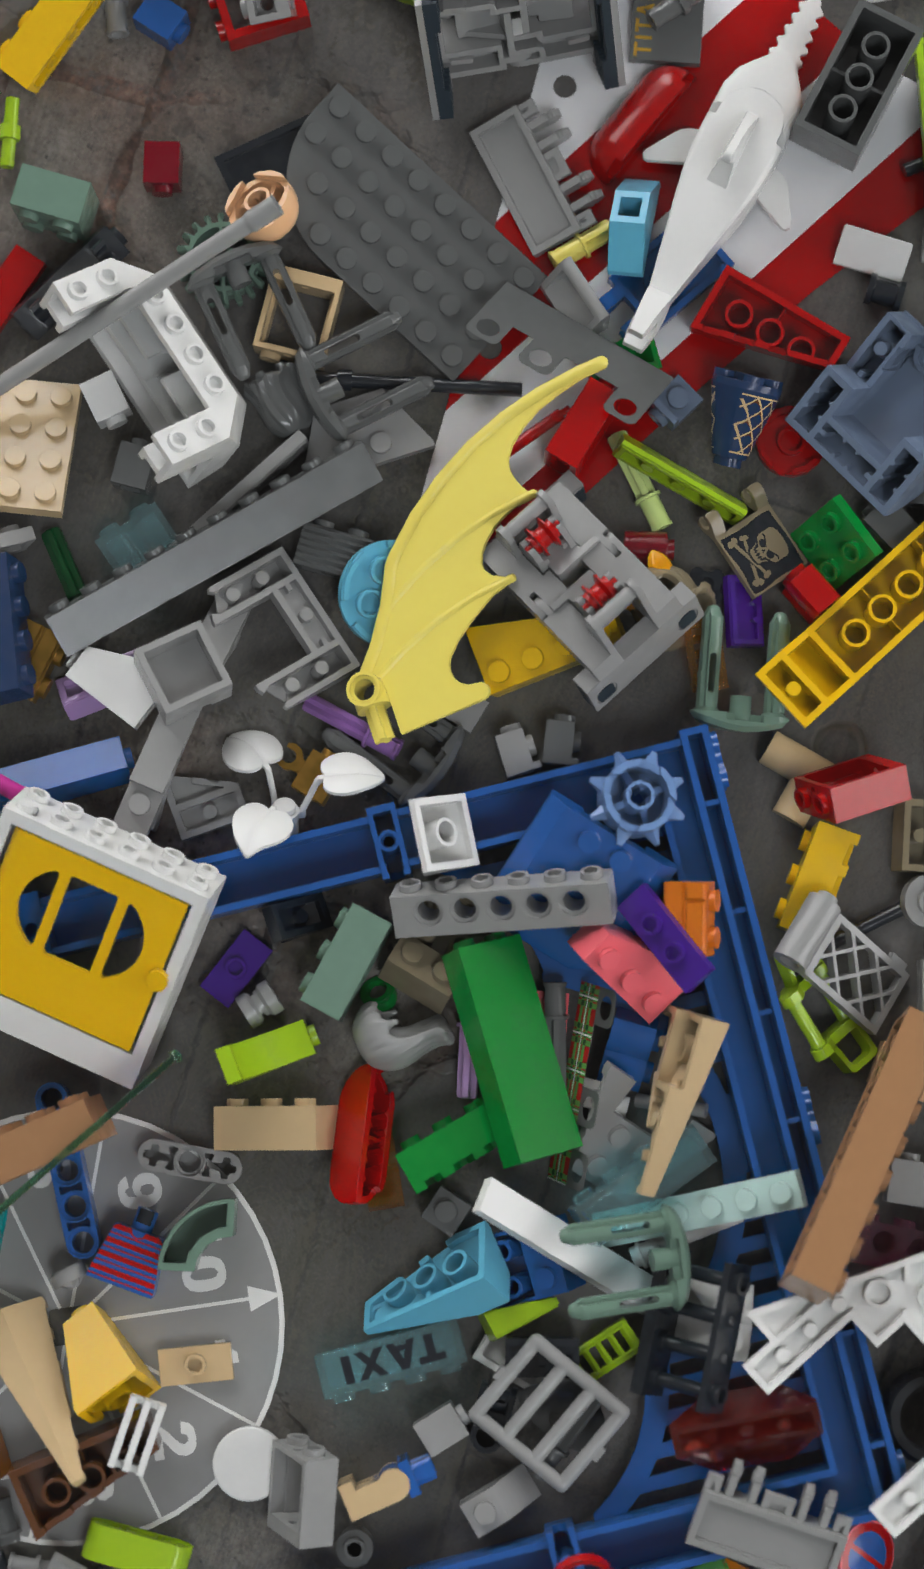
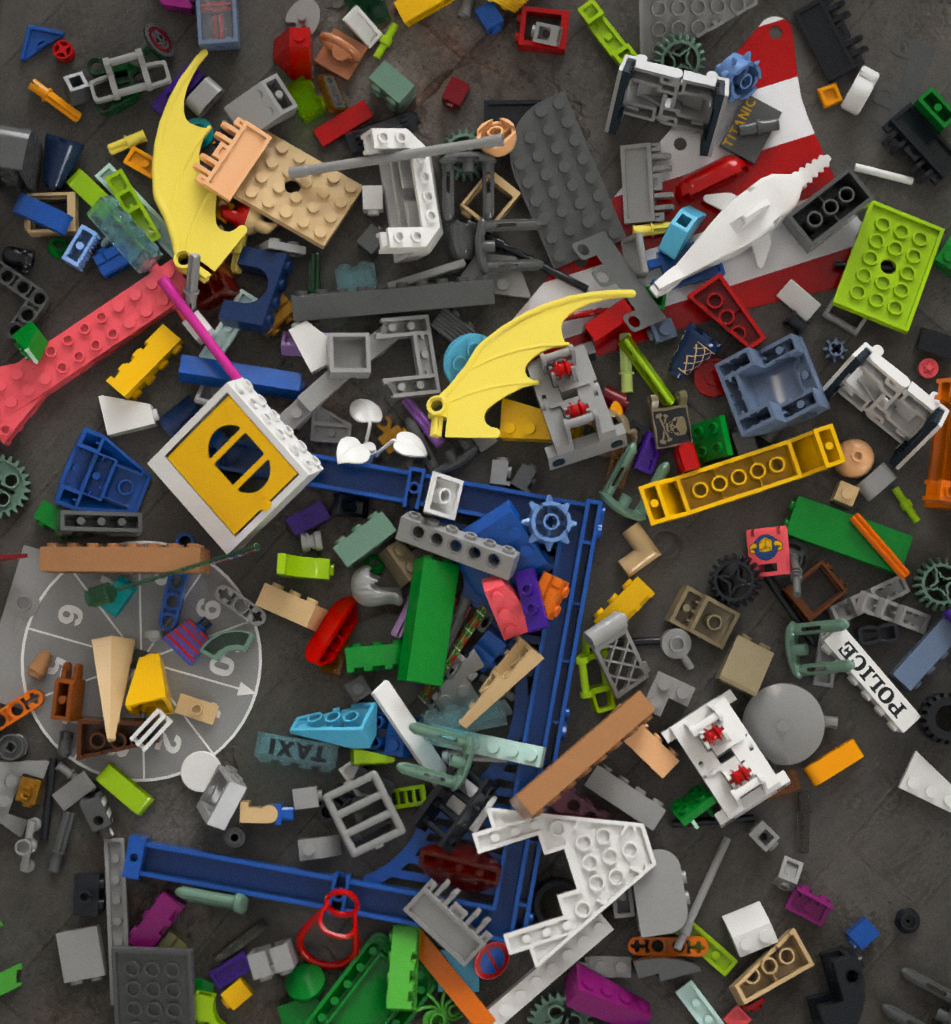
camera: 15 degrees right, 0 degrees up
red window [794,754,912,824] -> none

